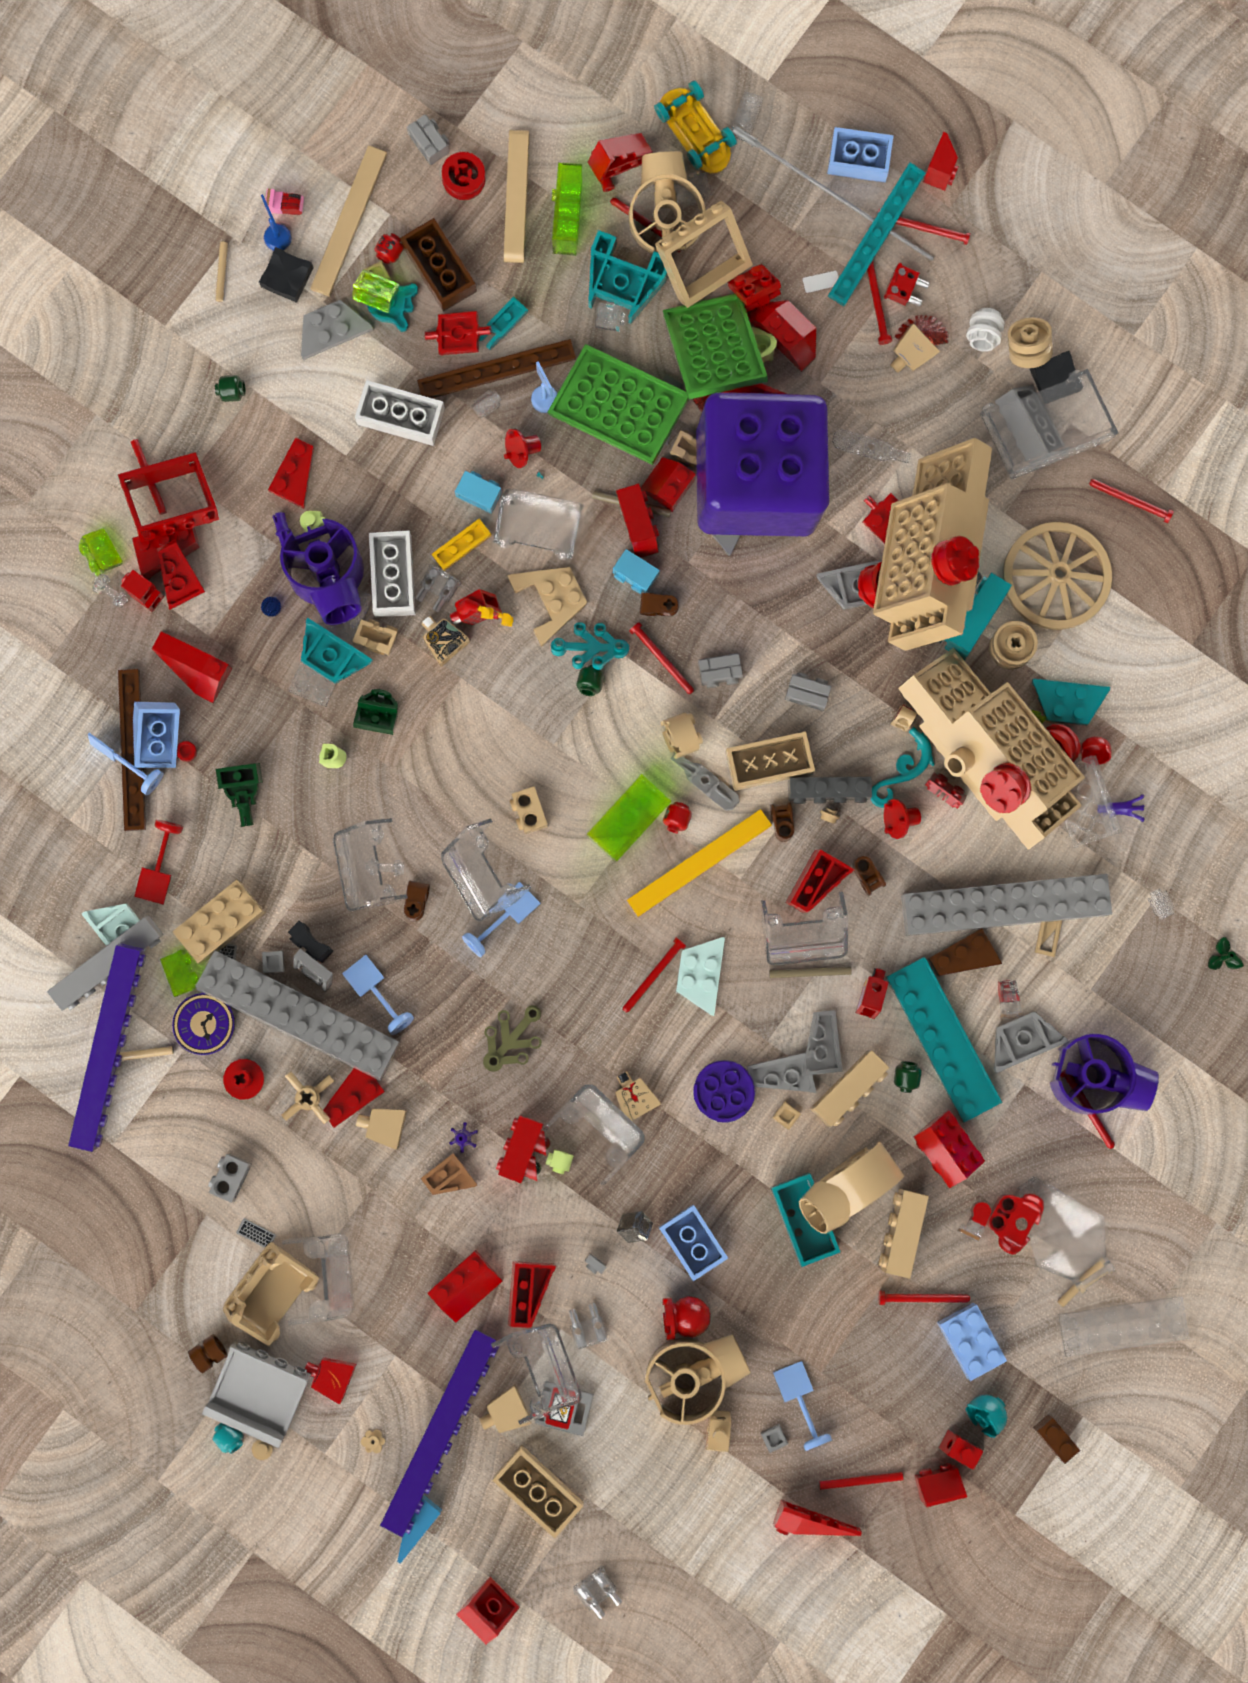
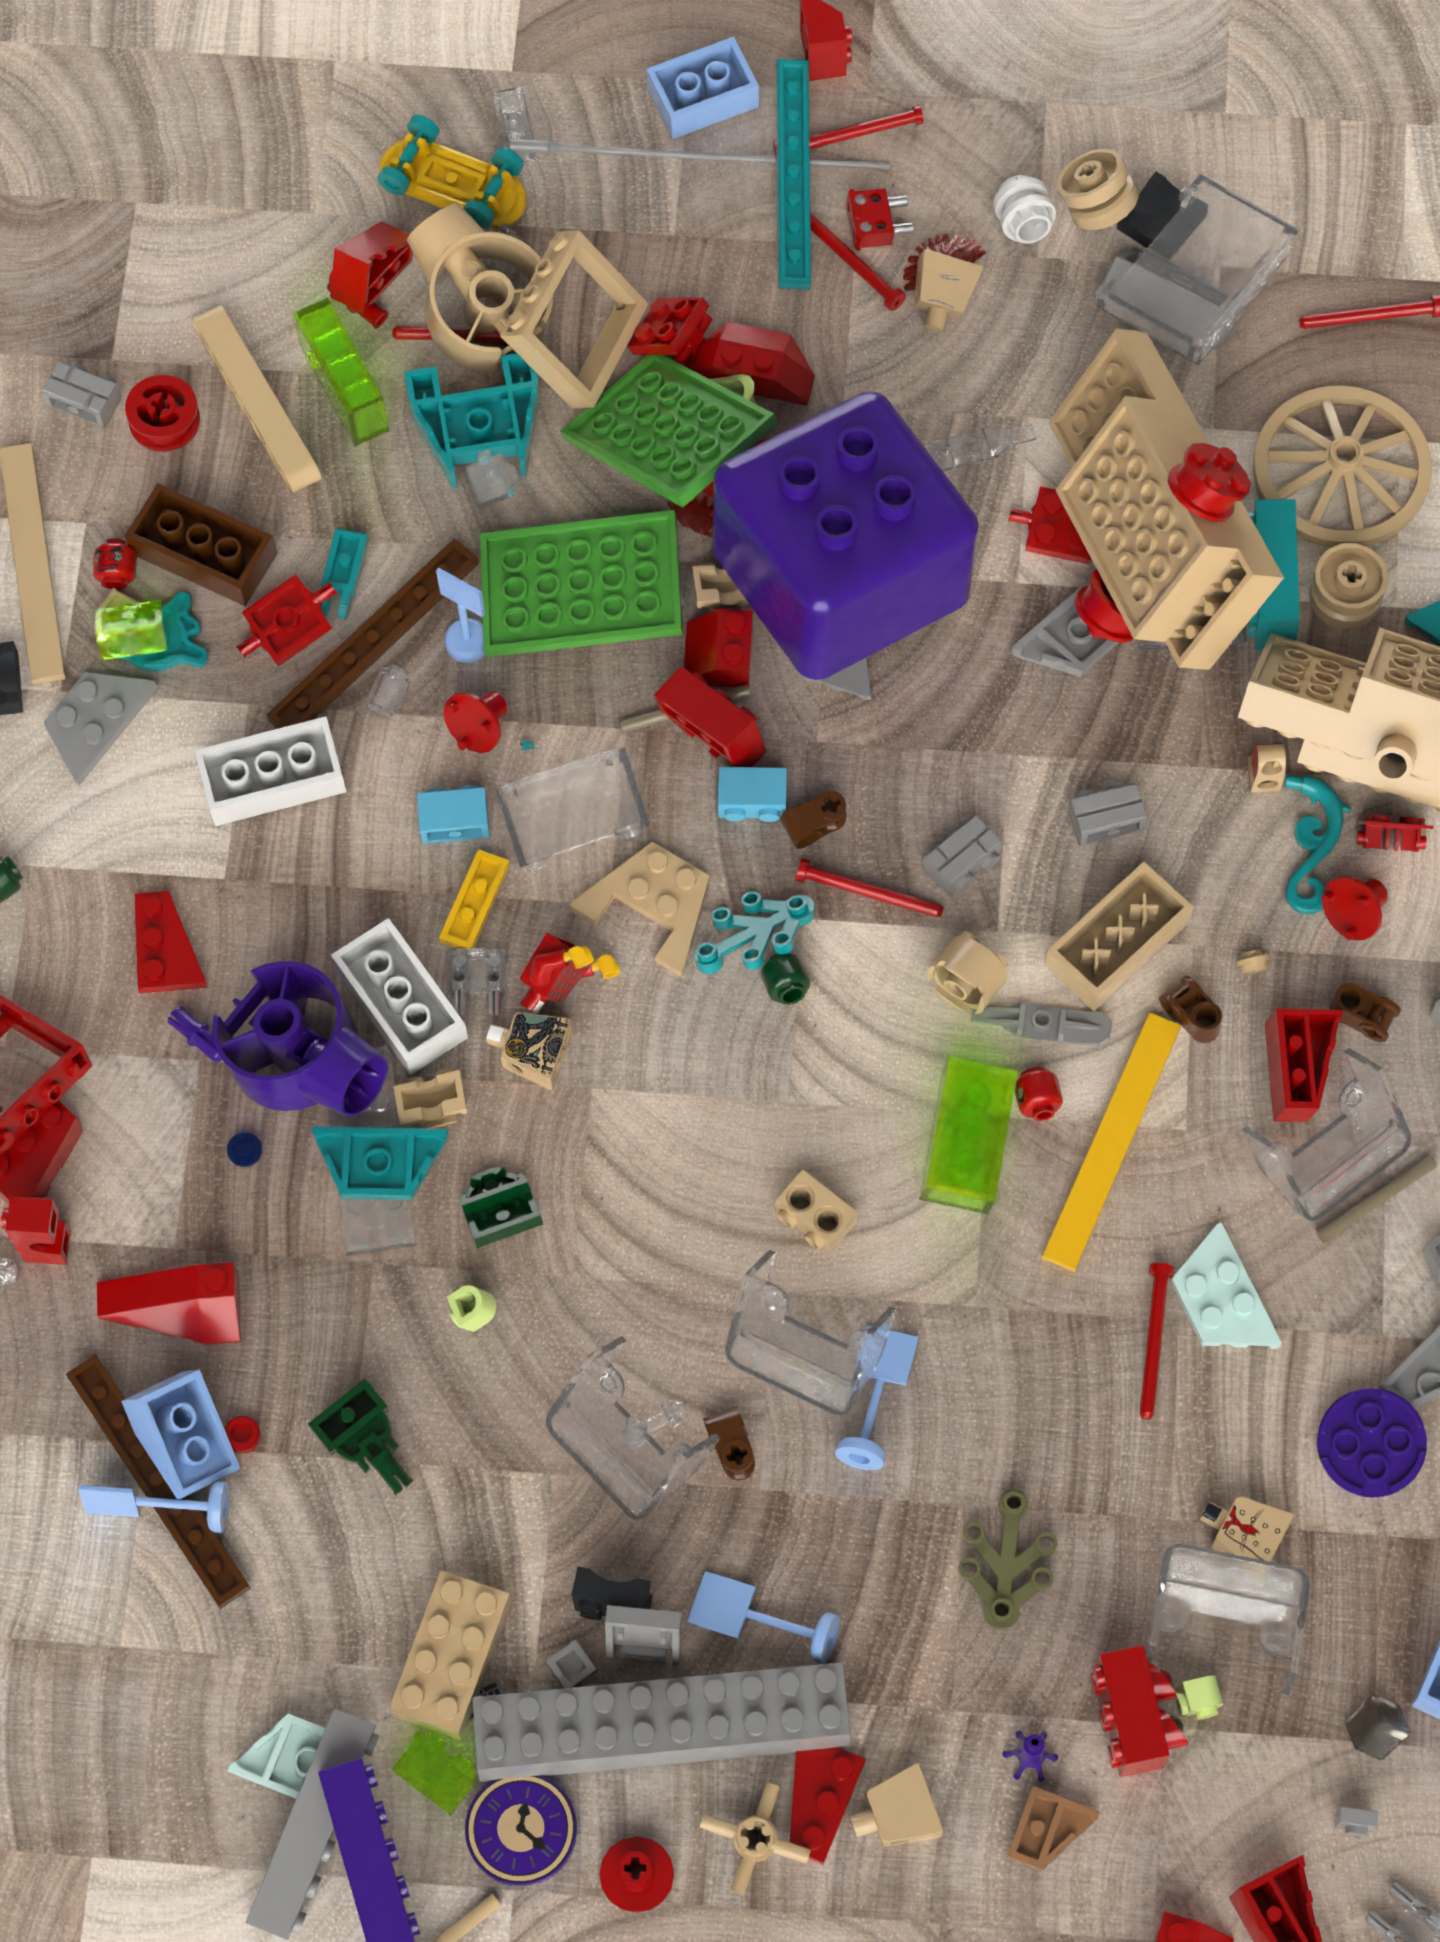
camera: 25 degrees left, 15 degrees down
red piece [134,819,184,905] -> none
red wing [157,540,205,610] -> none
yellowish green plate [300,511,325,532] -> none
dark grey brick [788,777,872,804] -> none
white sticker [803,271,838,293] -> none

